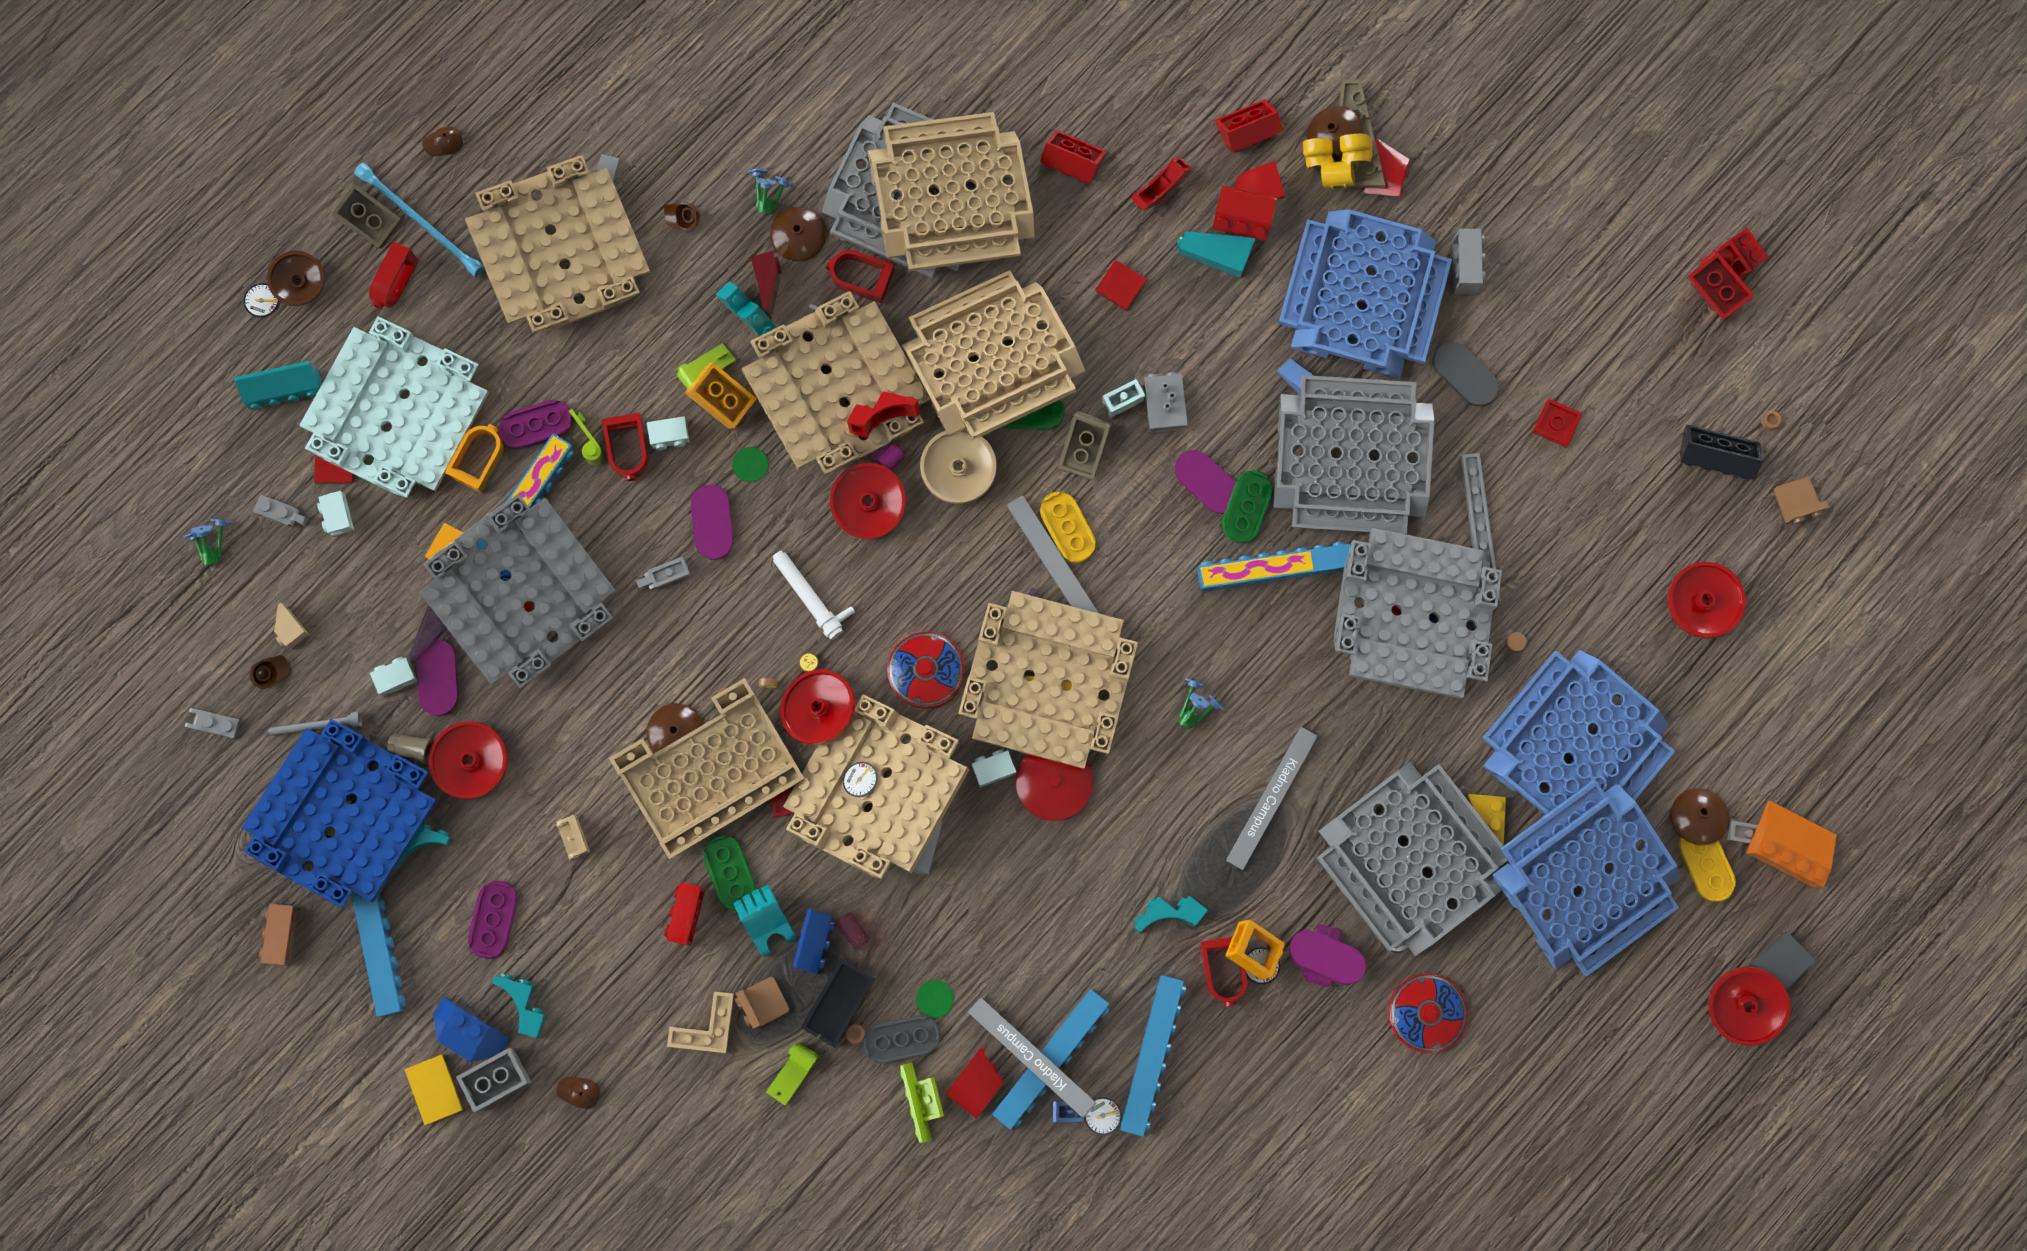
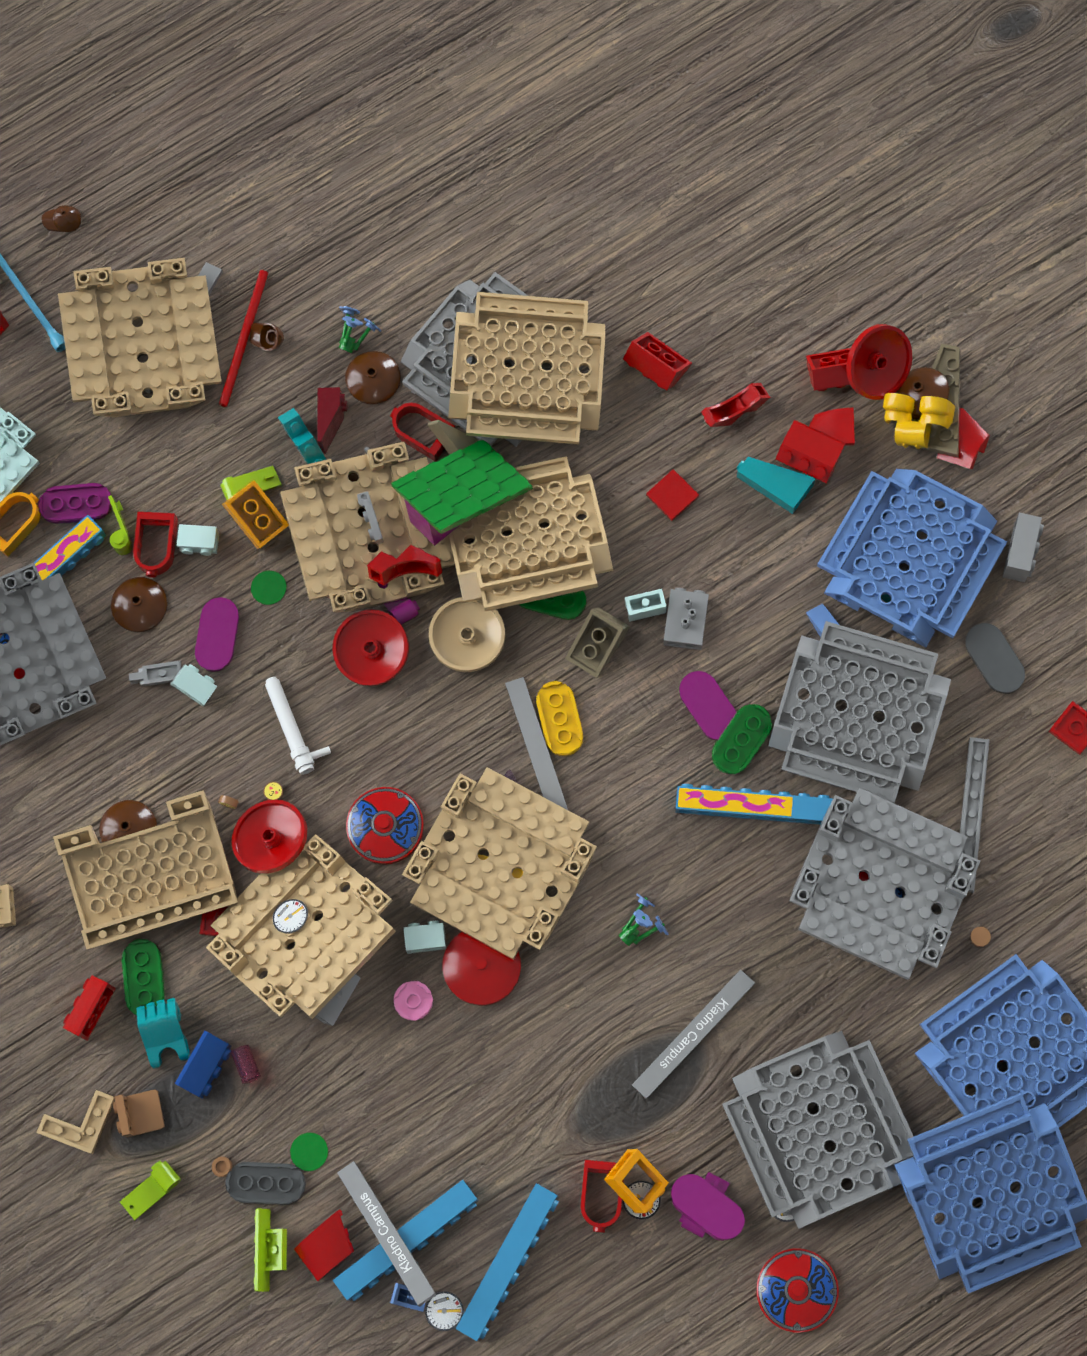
camera: 25 degrees right, 5 degrees down
black piece [800,959,876,1048] -> none
teal arch [1133,896,1207,933] -> none
yellow wing [1467,794,1506,865] -> none
none -> reddish brown dish [111,577,168,632]
none -> light aqua brick [171,664,217,706]
none -> red piece [219,270,268,407]
none -> light grey hinge [357,491,384,545]
none -> green piece [391,440,533,546]
none -> bright pink tile [394,981,433,1021]
none -> dark tan slope [427,420,479,455]
none -> red dish [847,324,912,400]

